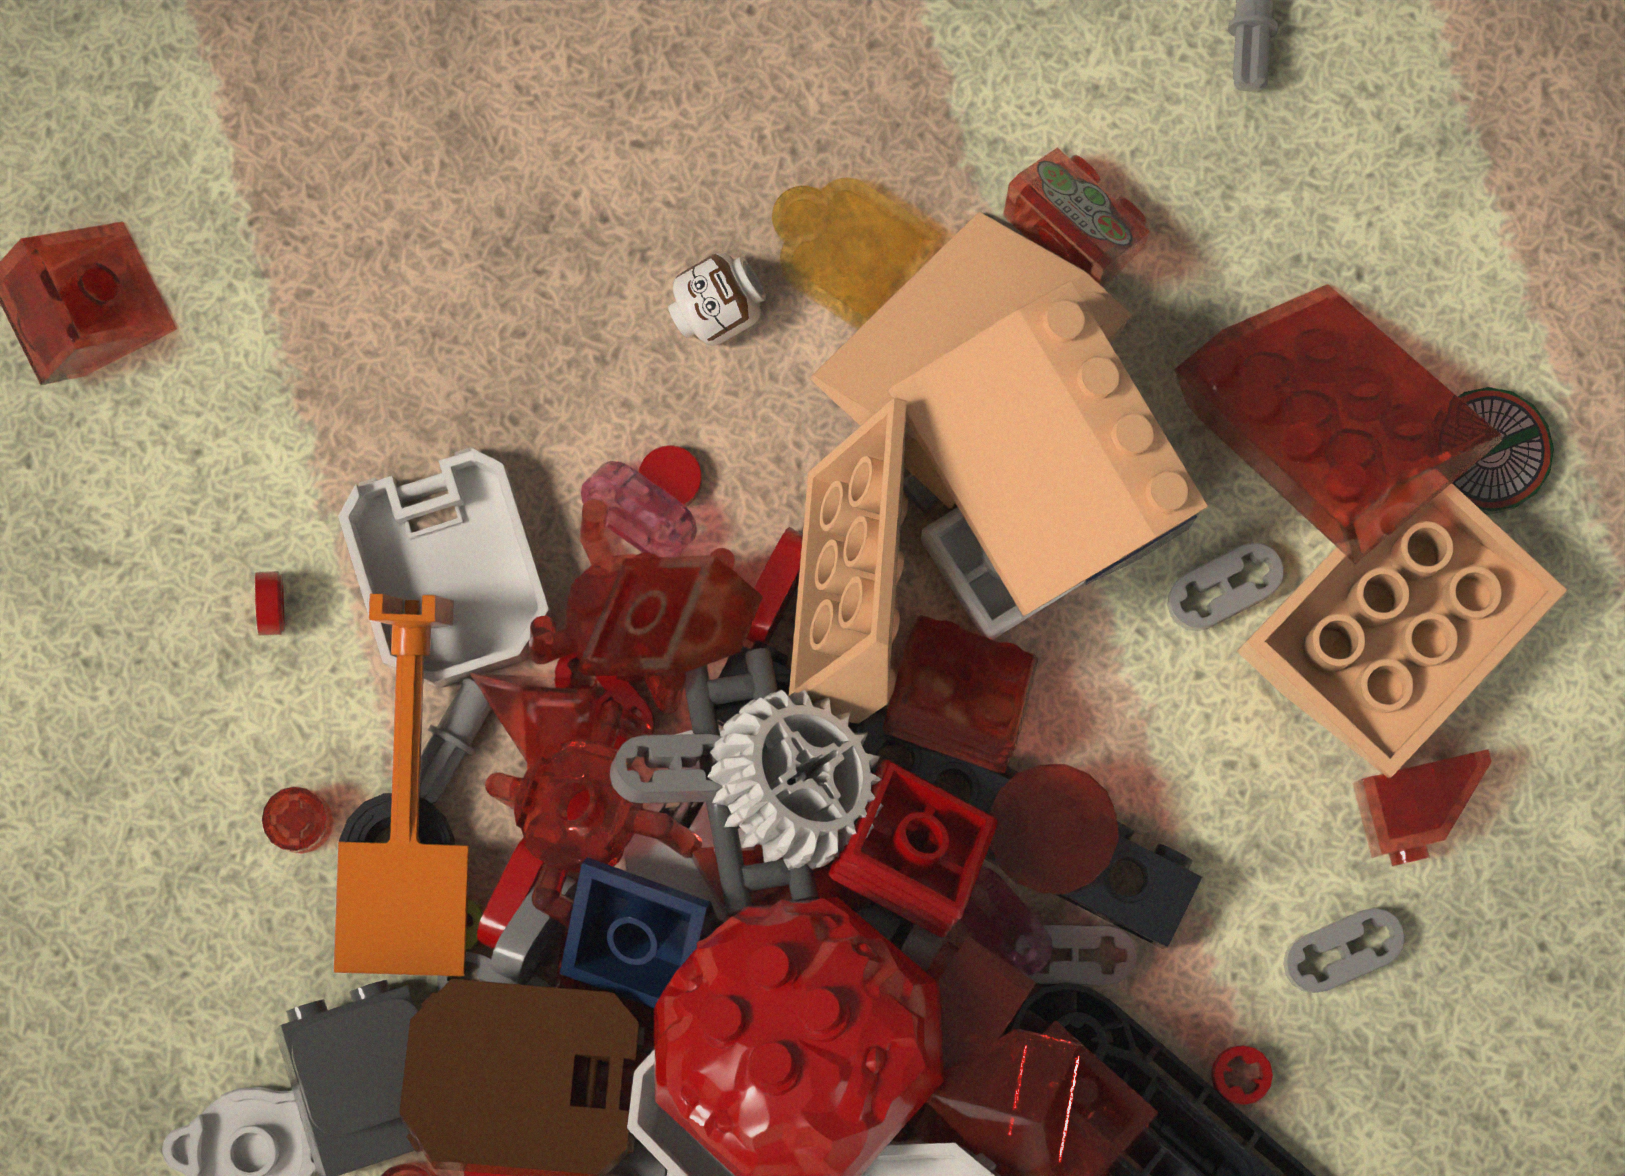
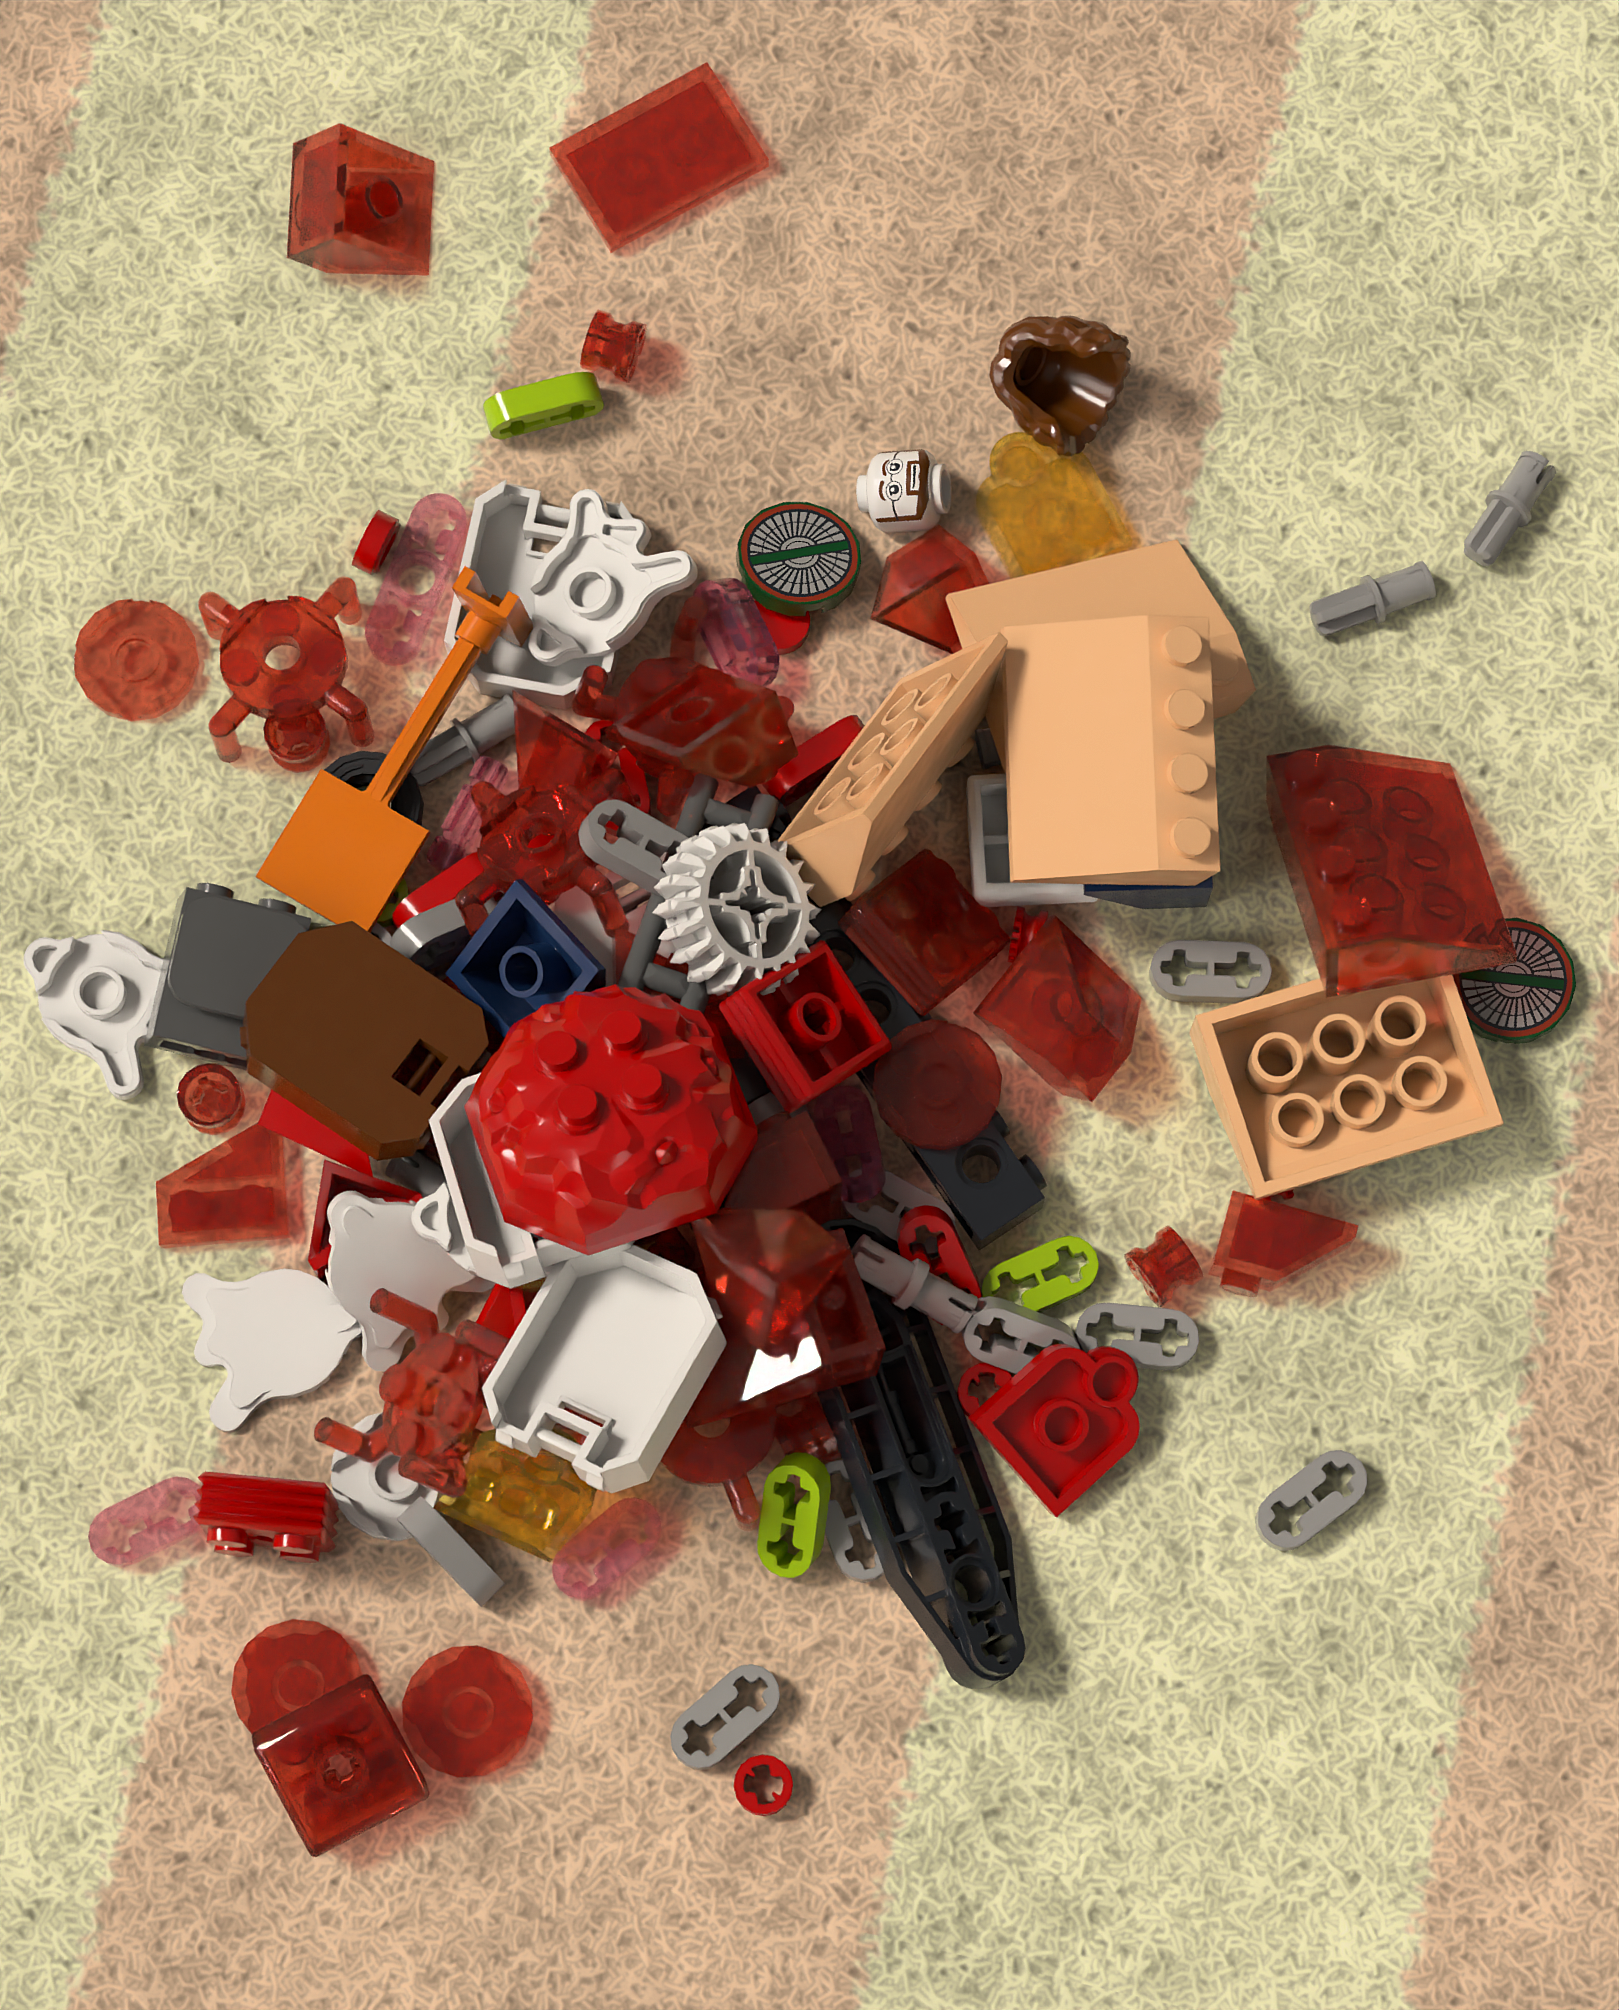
camera: 25 degrees right, 5 degrees down
clear red slope [1003,147,1150,288] -> none
none -> clear red tile [74,599,199,721]
none -> clear red plate [198,576,375,763]
none -> clear pink beam [365,493,468,666]
none -> clear pink axle [427,756,509,872]
none -> lime beam [483,372,604,440]
none -> white tile [529,489,698,666]
none -> clear red tile [549,62,769,253]
none -> clear red wheel [580,310,647,383]
none -> tile [736,502,861,616]
none -> light grey pin [844,1234,978,1334]
none -> clear red slope [870,525,989,654]
none -> red beam [897,1205,982,1326]
none -> light grey beam [961,1296,1080,1374]
none -> red plate [968,1344,1140,1518]
none -> clear red slope [973,915,1141,1102]
none -> lime beam [981,1236,1099,1321]
none -> reddish brown hair [989,315,1131,457]
none -> red bush [1008,906,1048,967]
none -> clear red wheel [1124,1226,1204,1307]
none -> light grey beam [1255,1450,1367,1551]
none -> light grey axle [1309,561,1436,636]

